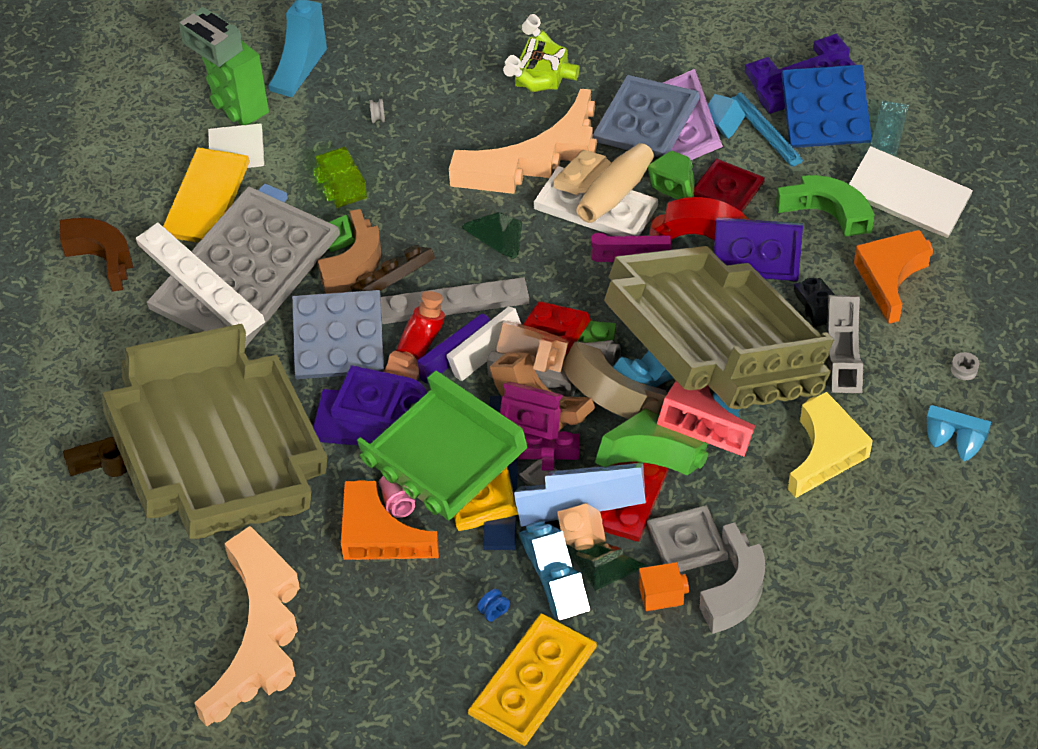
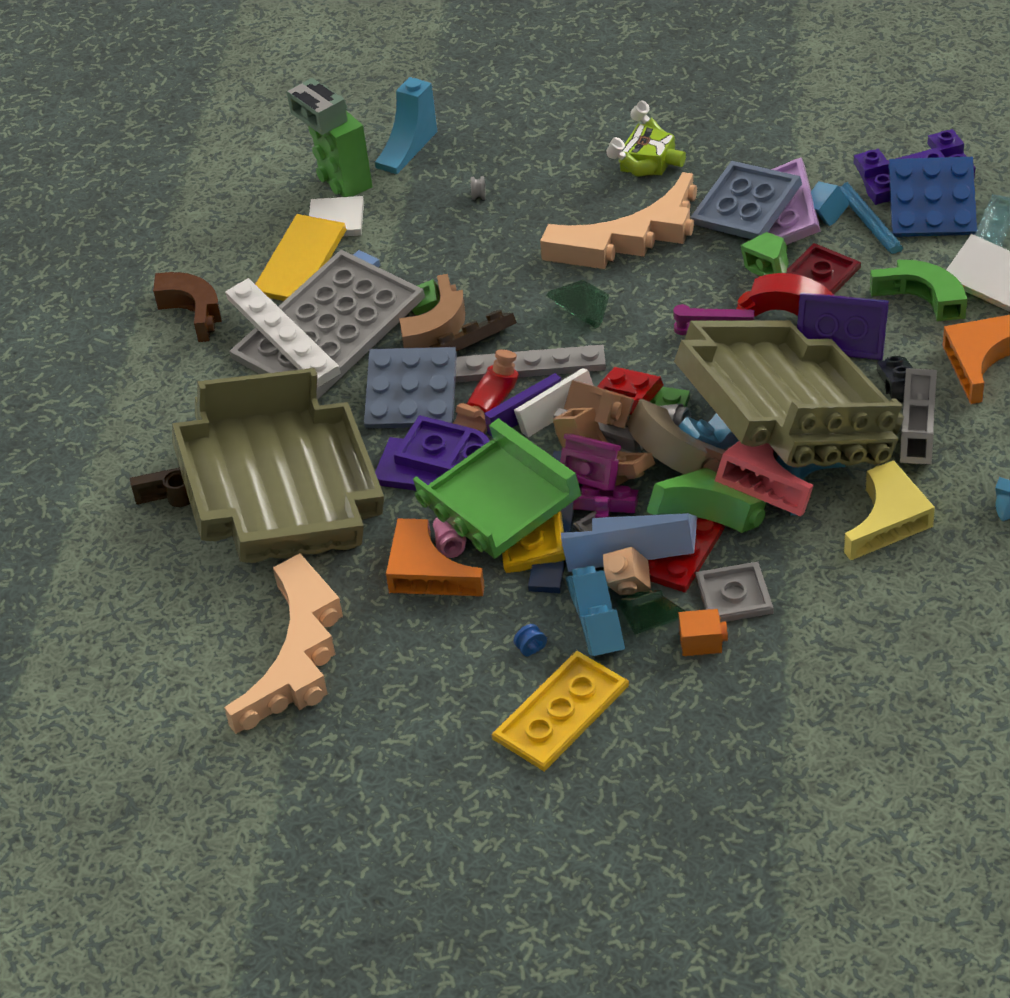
camera: 10 degrees right, 5 degrees down
clear neon green piece [313,146,367,208] -> none
white plate [534,166,658,236] -> none
tan plate [554,143,654,223] -> none
light grey arch [699,522,765,634] -> none

